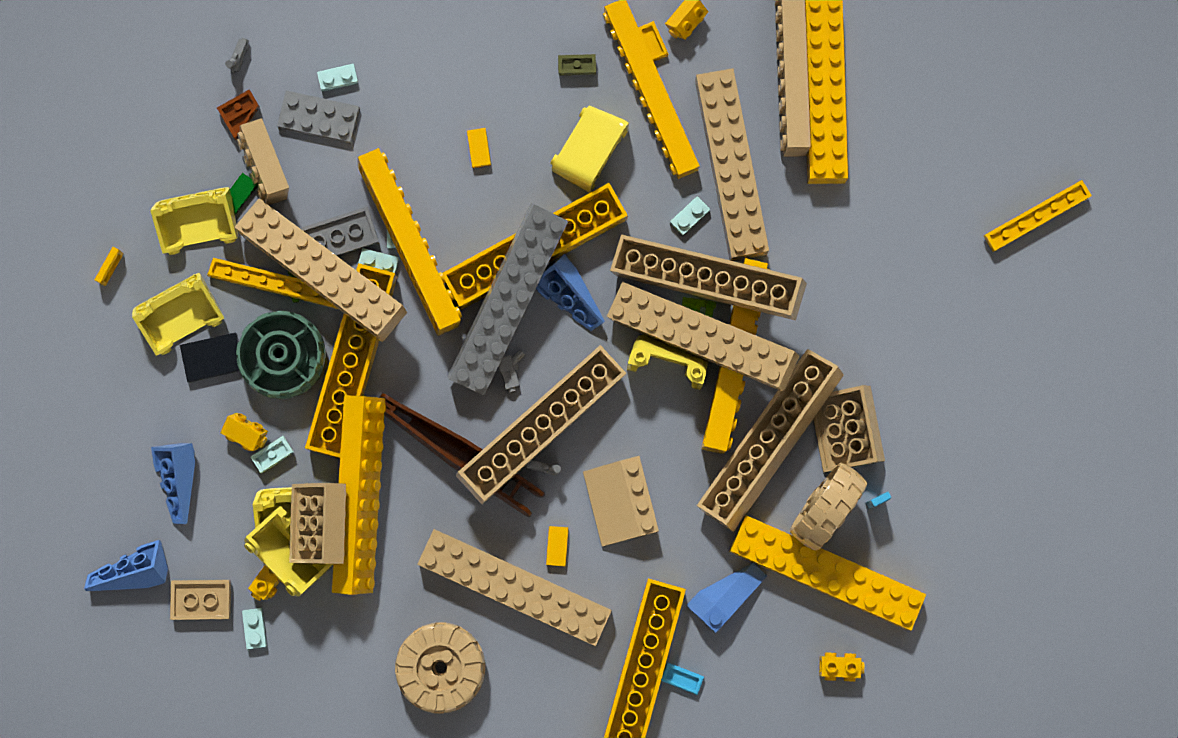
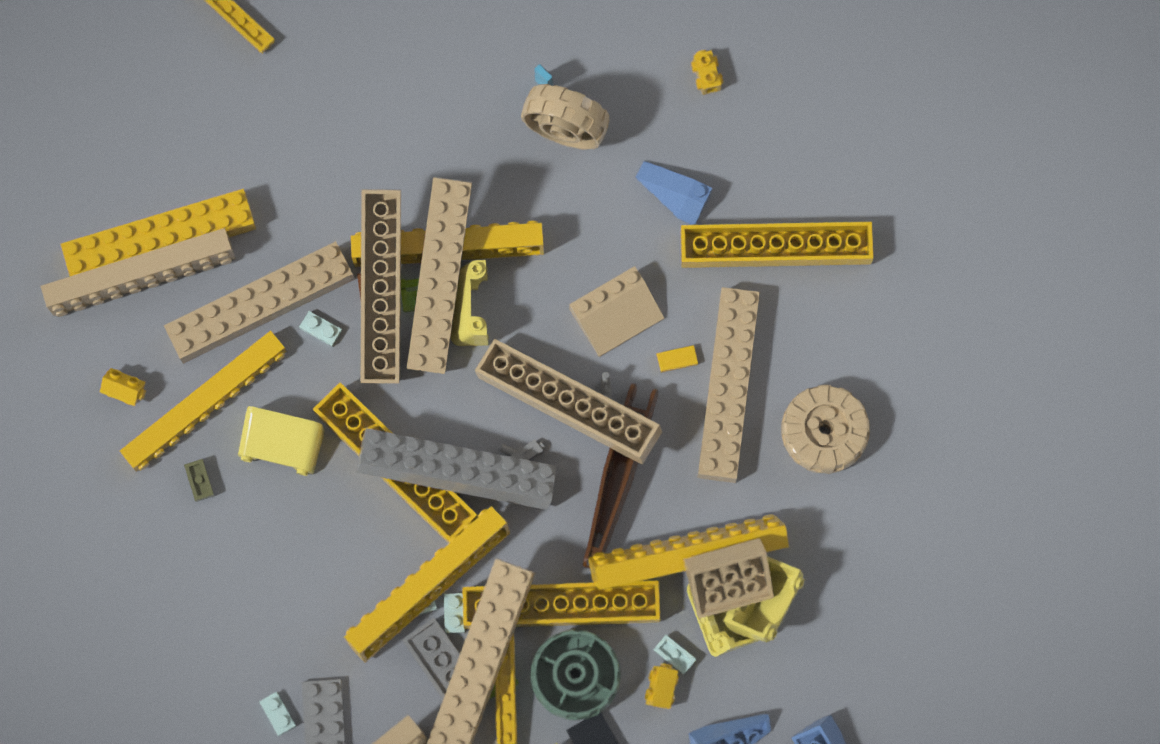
camera: 105 degrees left, 5 degrees down
tan plate [170,580,231,620] -> none
light aqua plate [242,608,267,650] -> none
yellow brick [248,565,281,601] -> none
yellow tile [467,128,491,168] -> none
medium blue wedge [536,254,605,331] -> none
yellow tile [638,21,669,62] -> none
medium azure tile [661,662,704,695] -> none
tan brick [696,349,844,532] -> none
yellow brick [729,515,926,631] -> none
tan slope [813,385,885,472] -> none

